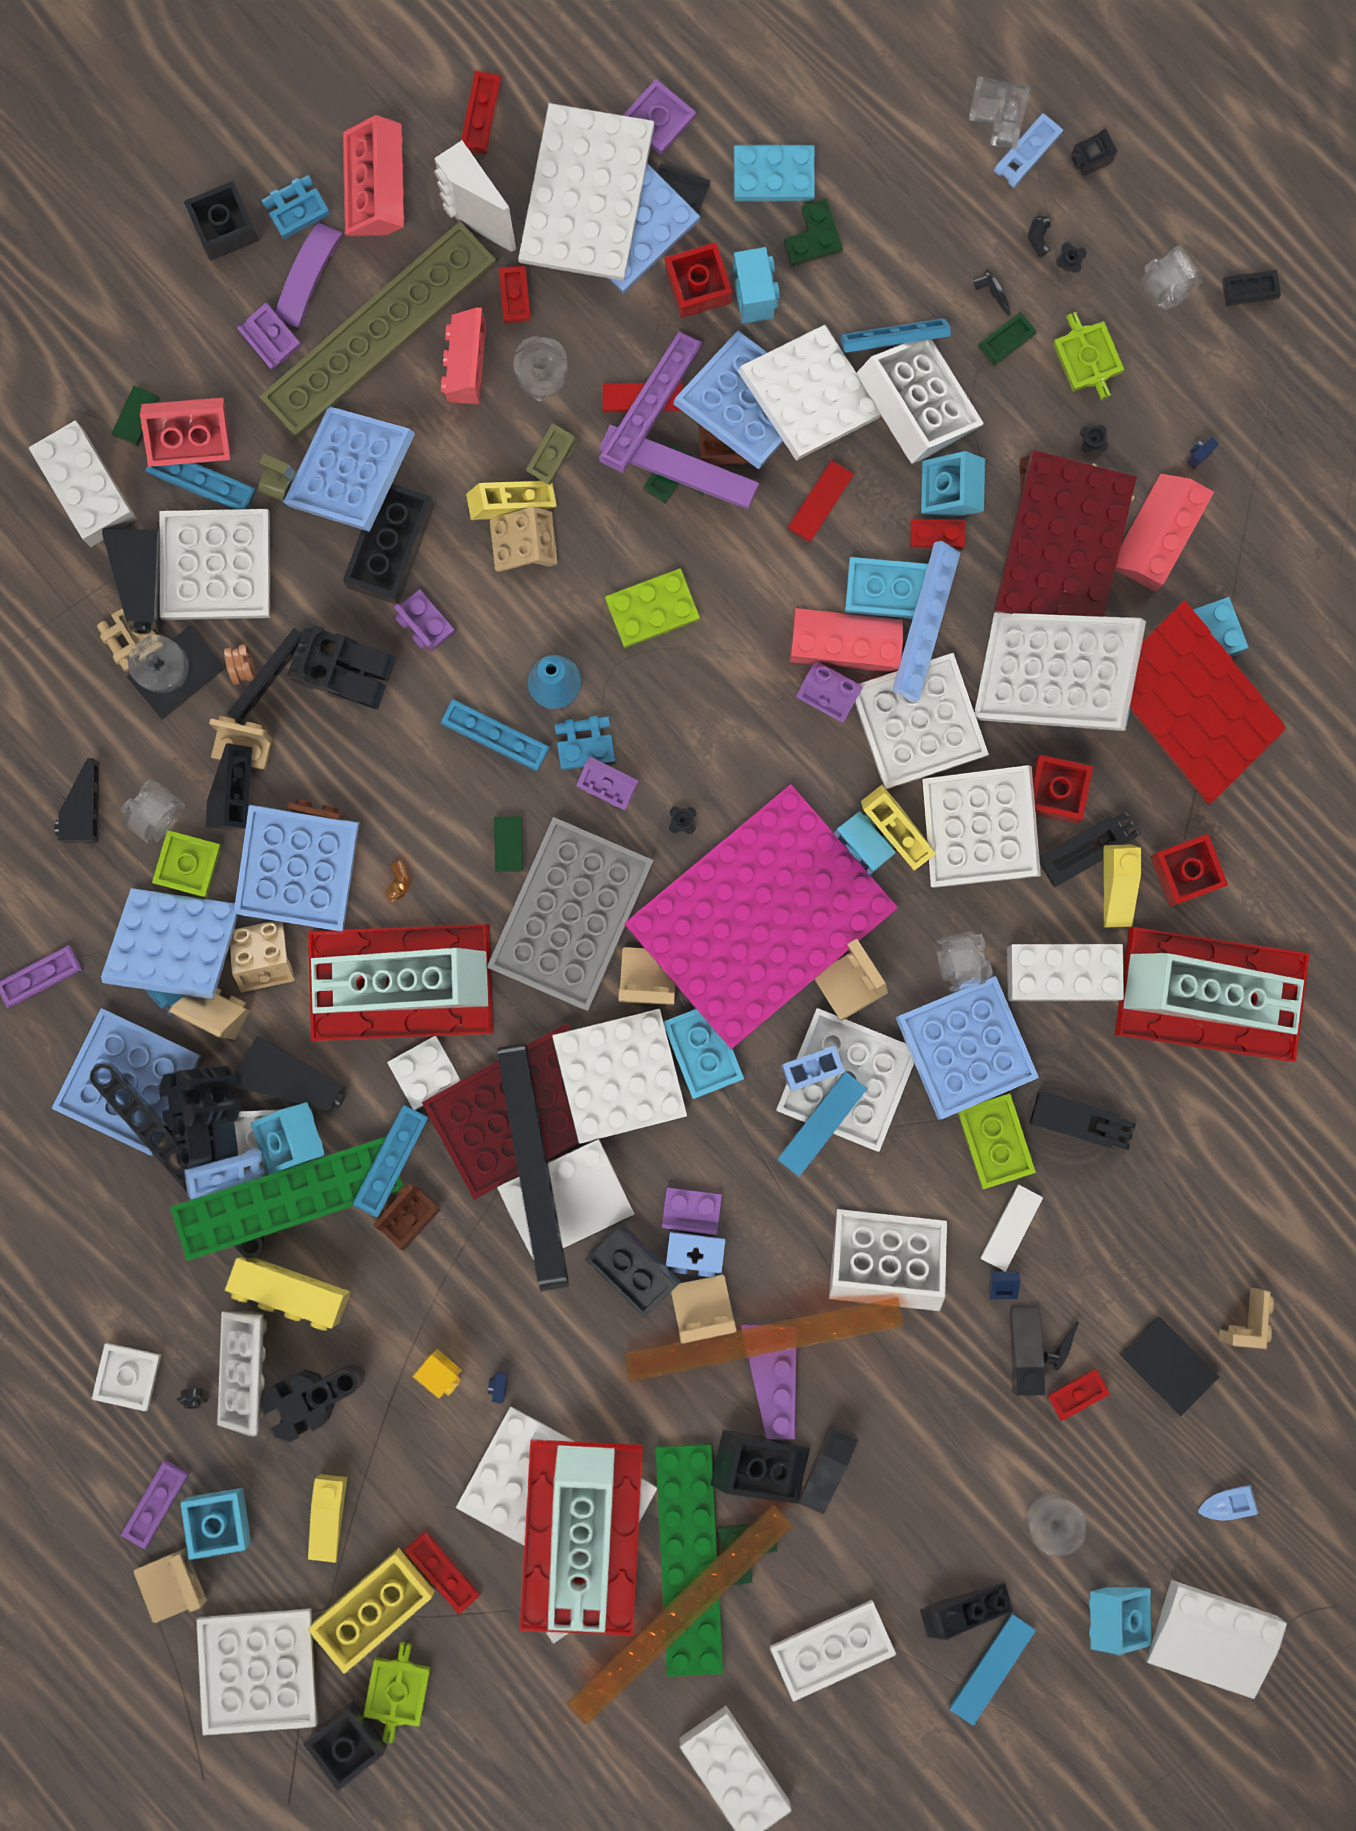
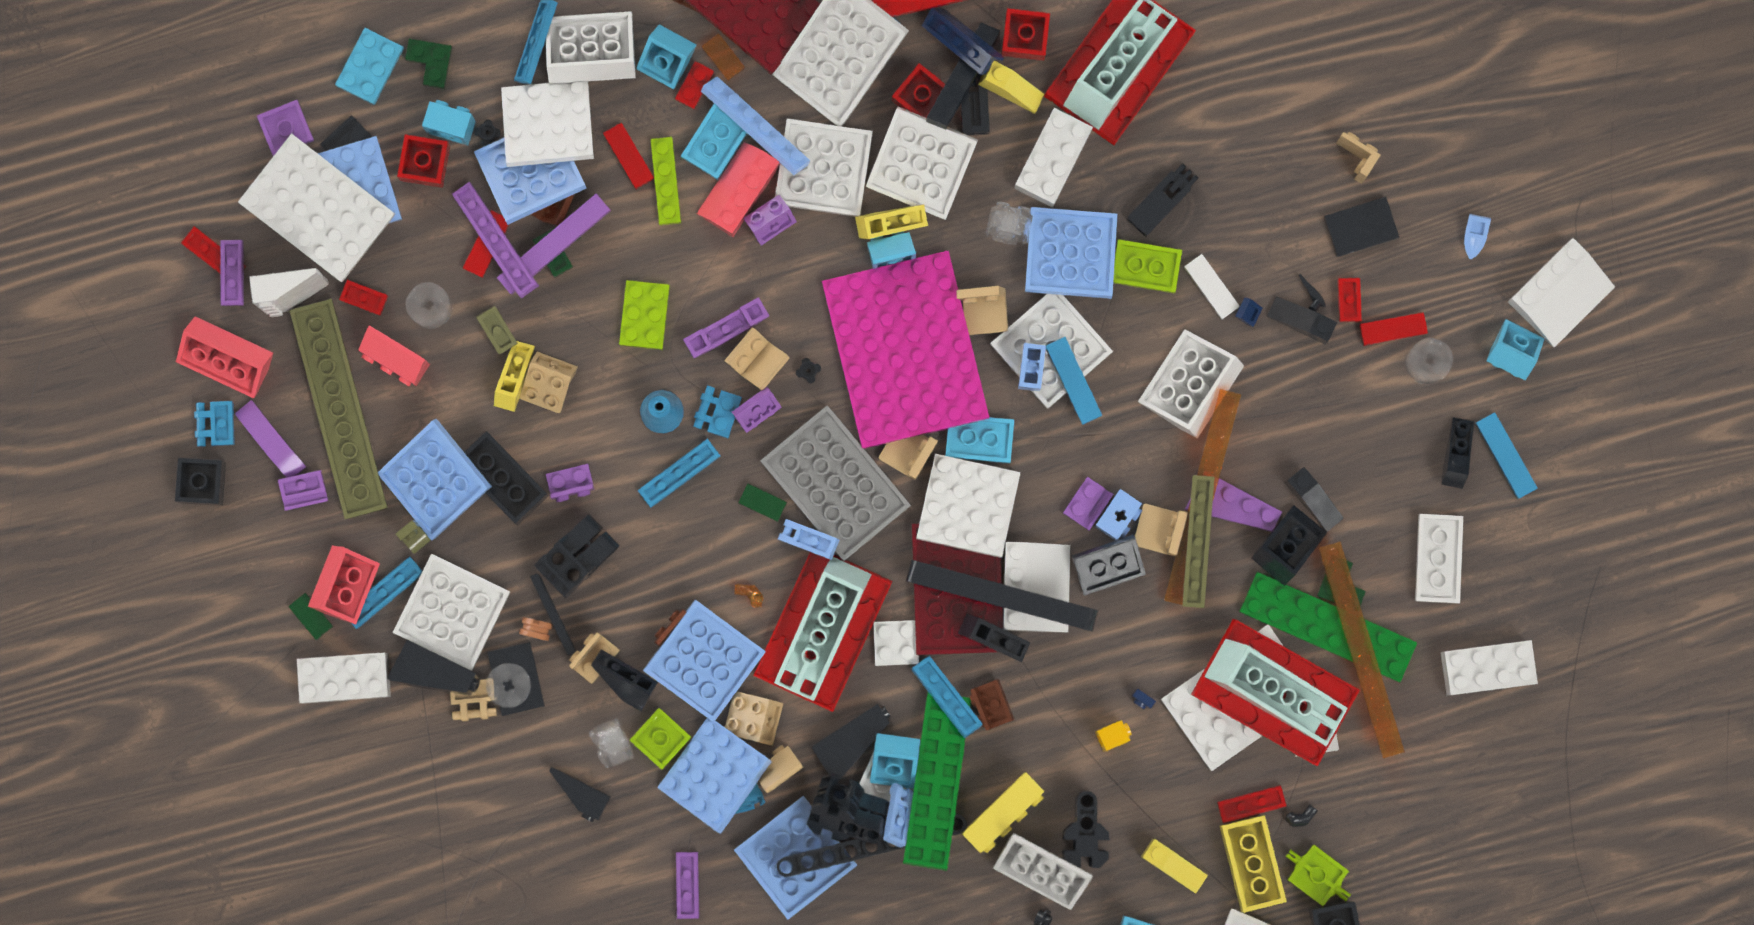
camera: 65 degrees left, 0 degrees up
none -> medium lavender tile [220,240,244,306]
none -> black plate [475,120,501,145]
none -> lime plate [651,137,681,226]
none -> medium lavender slope [683,297,769,358]
none -> clear orange tile [702,33,745,81]
none -> tan bracket [725,327,789,390]
none -> light blue plate [778,519,840,560]
none -> dark blue panel [921,8,1004,75]
none -> black tile [926,23,1000,130]
none -> black slope [958,614,1031,662]
none -> olive plate [1183,475,1215,608]
none -> black arm [1285,804,1318,827]
none -> red tile [1359,312,1428,346]

